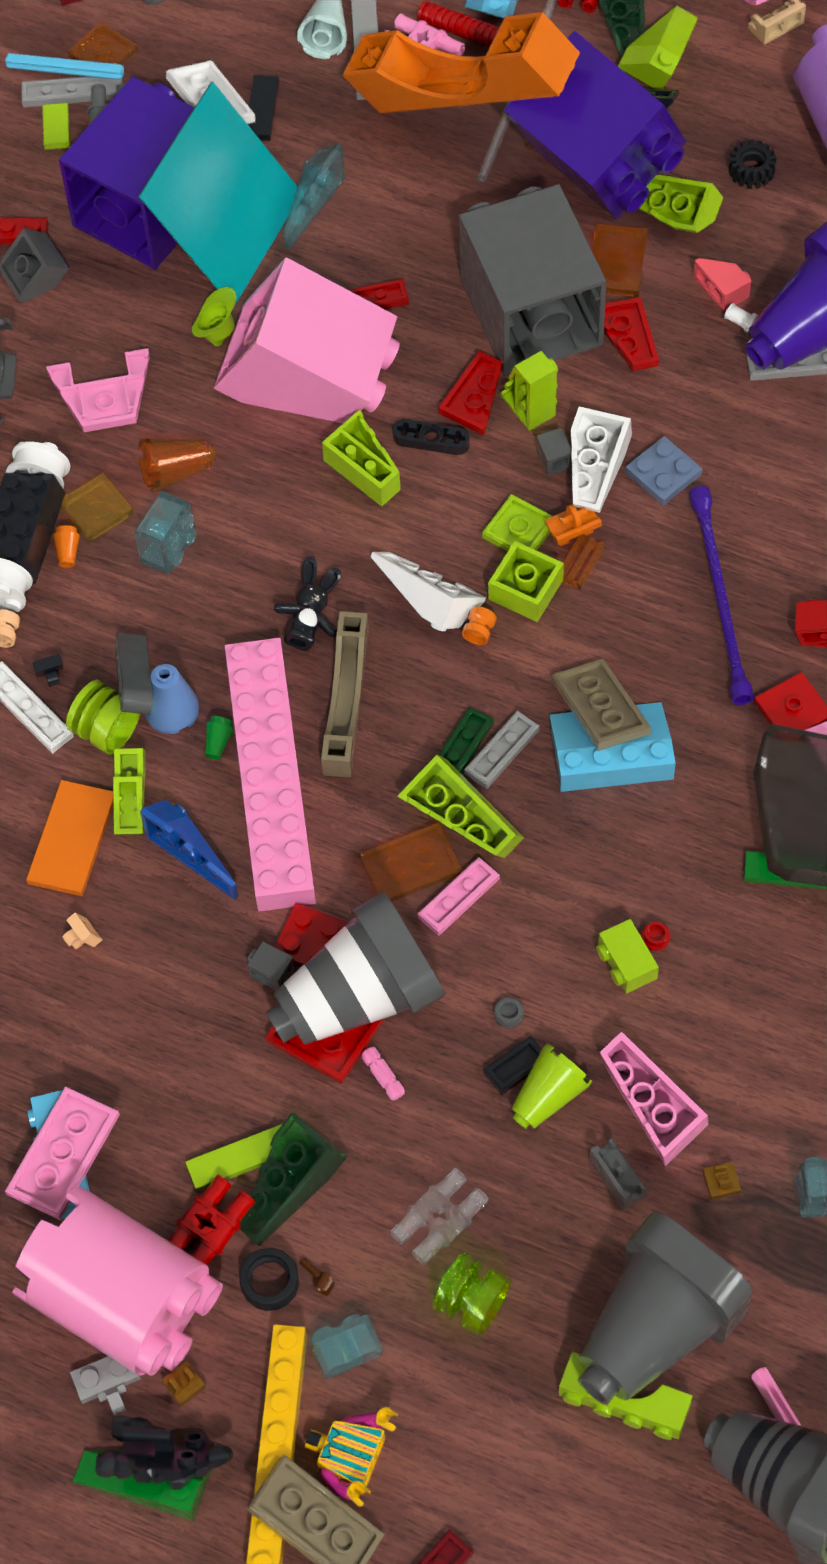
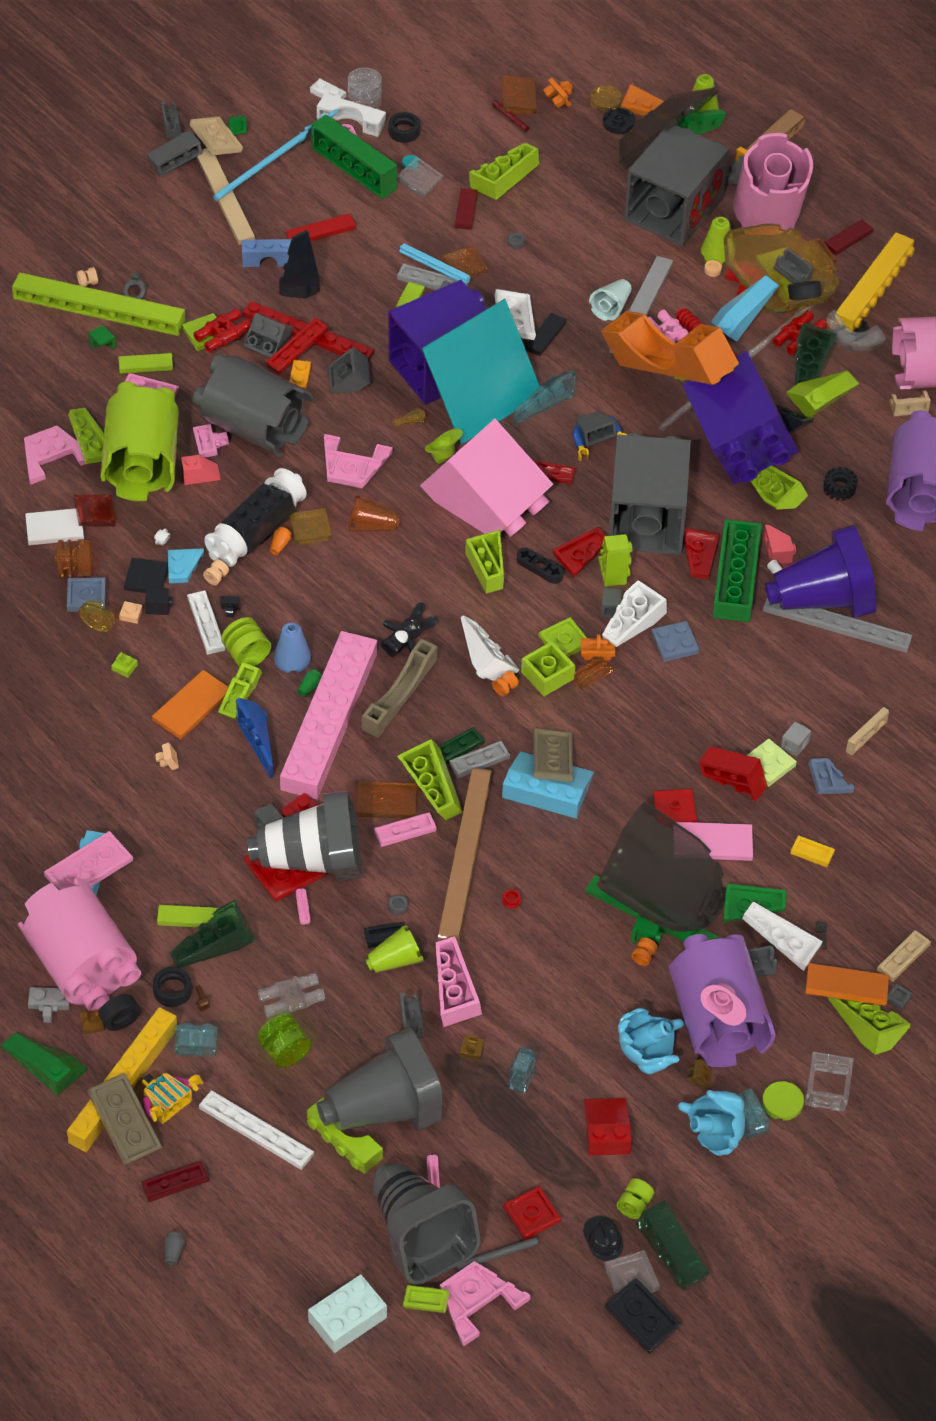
camera: 20 degrees right, 10 degrees down
black shield [95,1415,233,1490] -> none
dark grey beam [115,633,152,714] -> none
clear light blue brick [135,491,197,574] -> none
red pin [168,1174,255,1266] -> none
clear orange tile [592,224,648,297] -> none
lime brick [596,919,659,994] -> none
dark purple hose [689,486,754,705] -> none
none -> black tyre [99,994,140,1031]
none -> white tile [199,1090,314,1170]
none -> clear yellow cone [393,406,427,427]
none -> medium nougat beam [438,768,492,945]
none -> dark grey torso [573,412,627,461]
none -> green brick [712,519,762,622]

